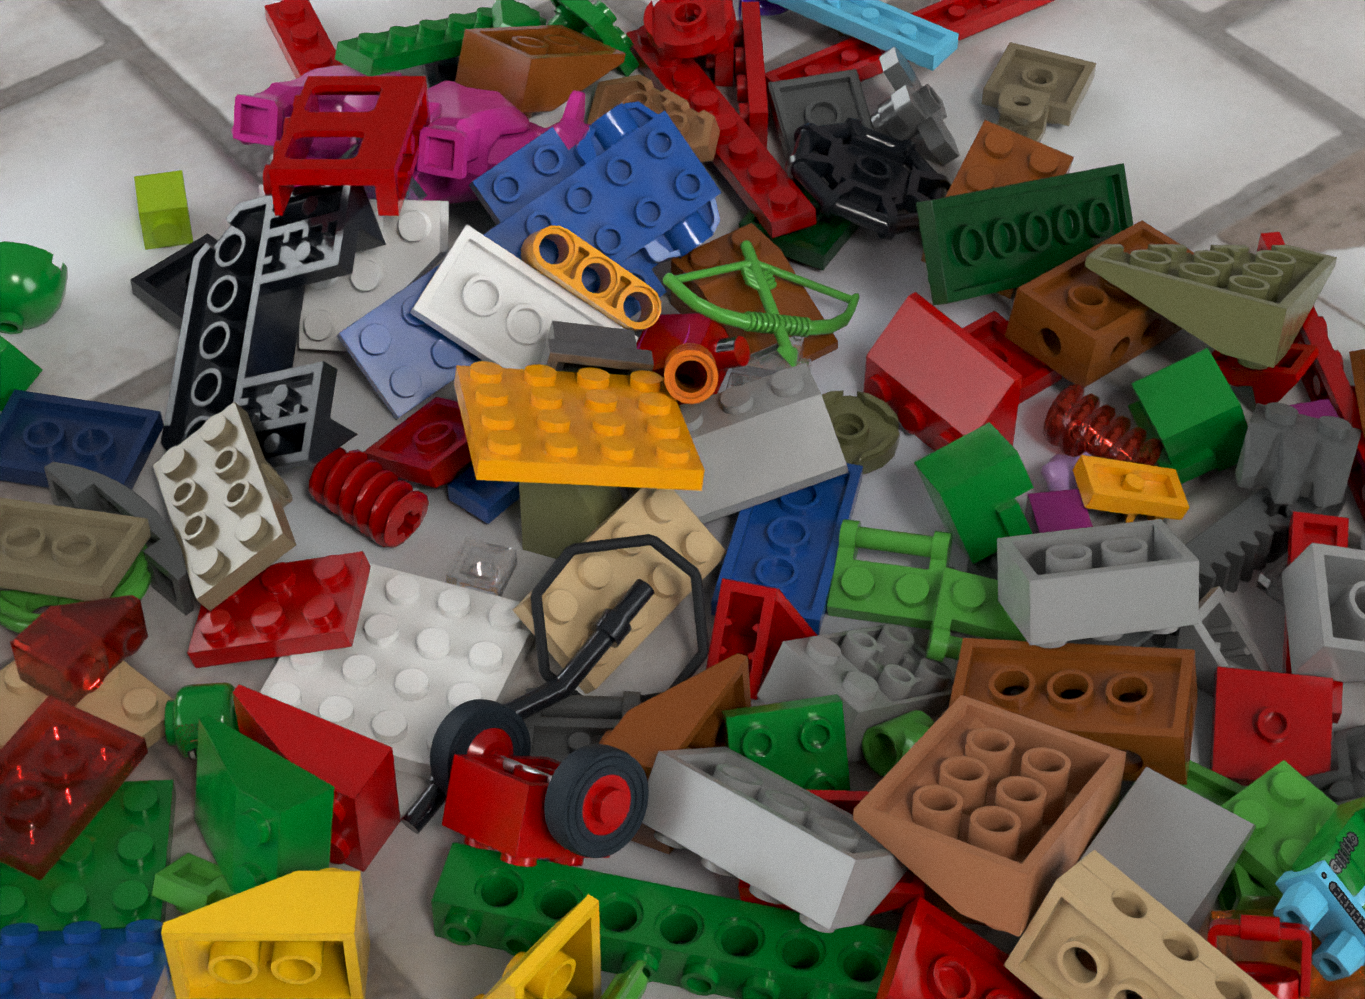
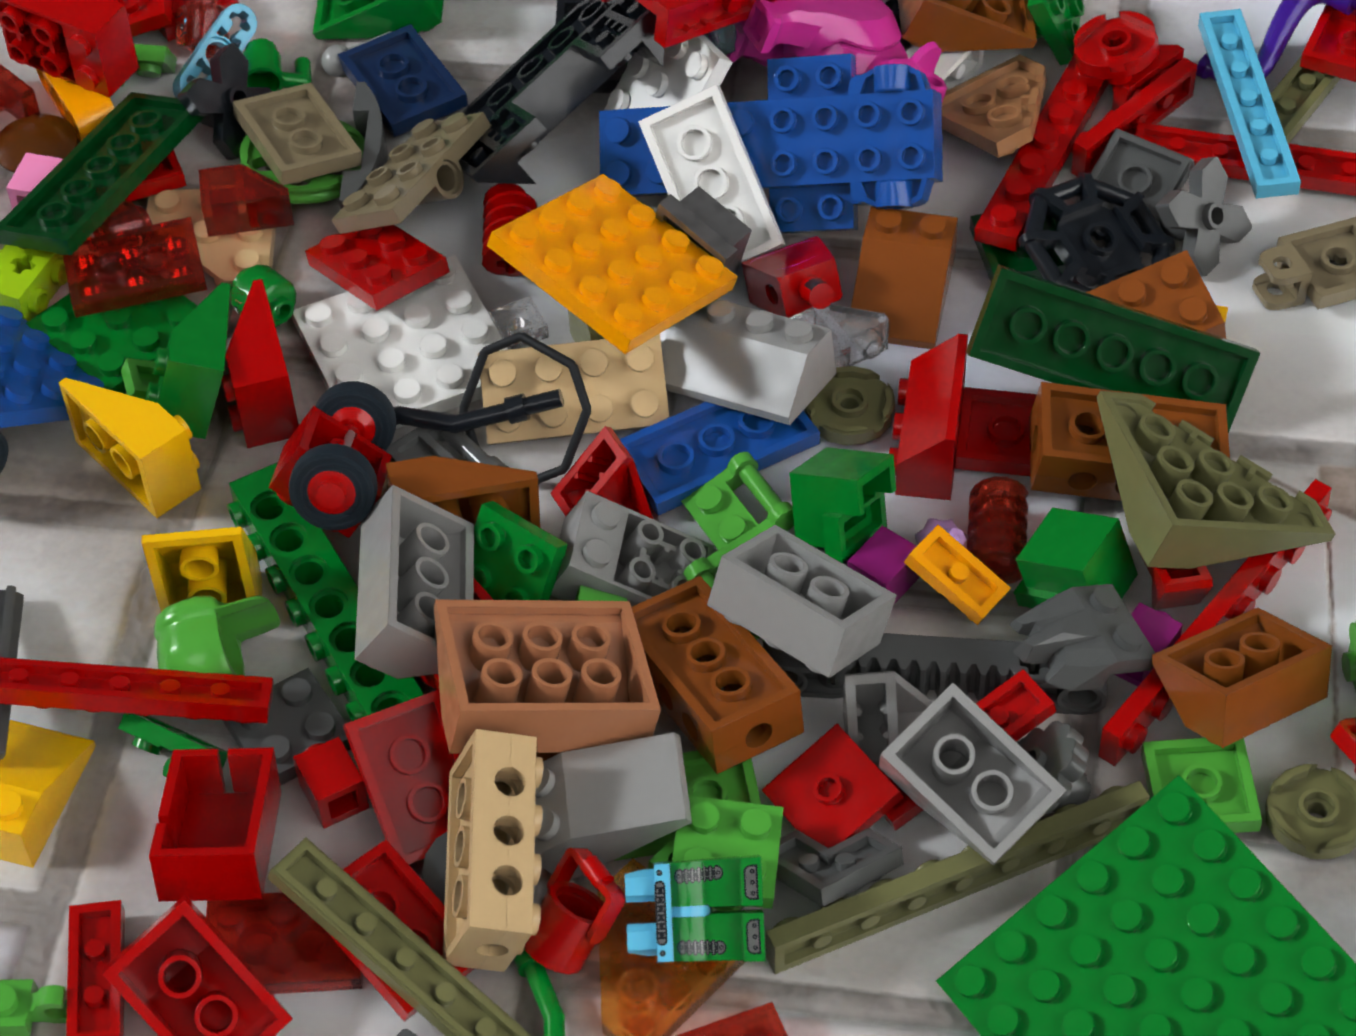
camera: 50 degrees right, 5 degrees up
light orange beam [521,225,661,332] -> none
bright green piece [663,240,860,367] -> none
orange pin [664,343,718,404] -> none

